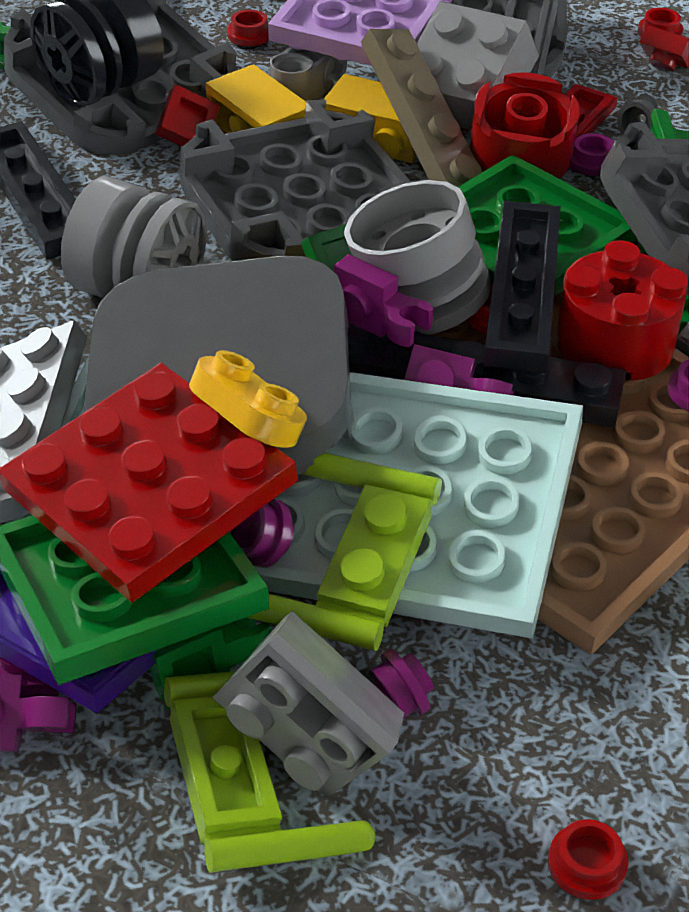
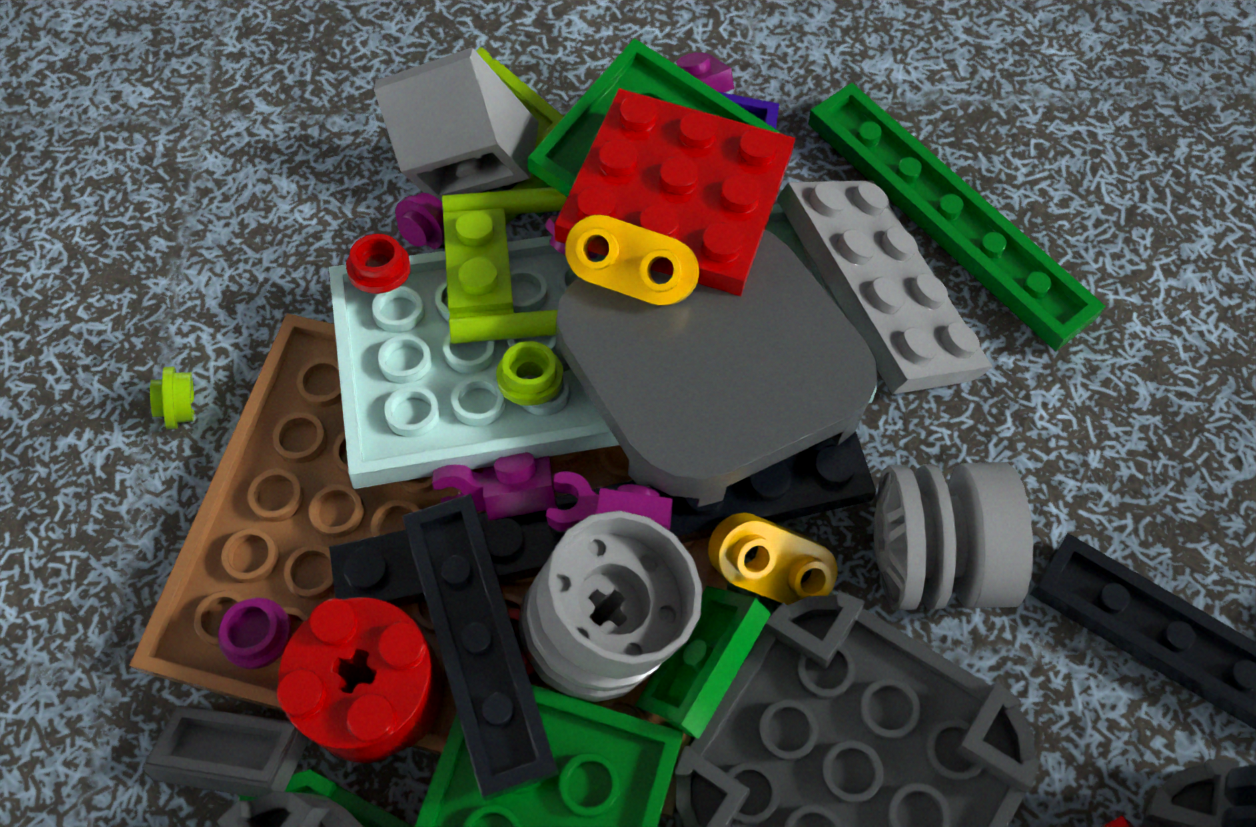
camera: 155 degrees right, 20 degrees up
red plate [548,819,629,900] -> none
none -> red plate [346,234,411,294]
none -> lime plate [496,341,563,406]

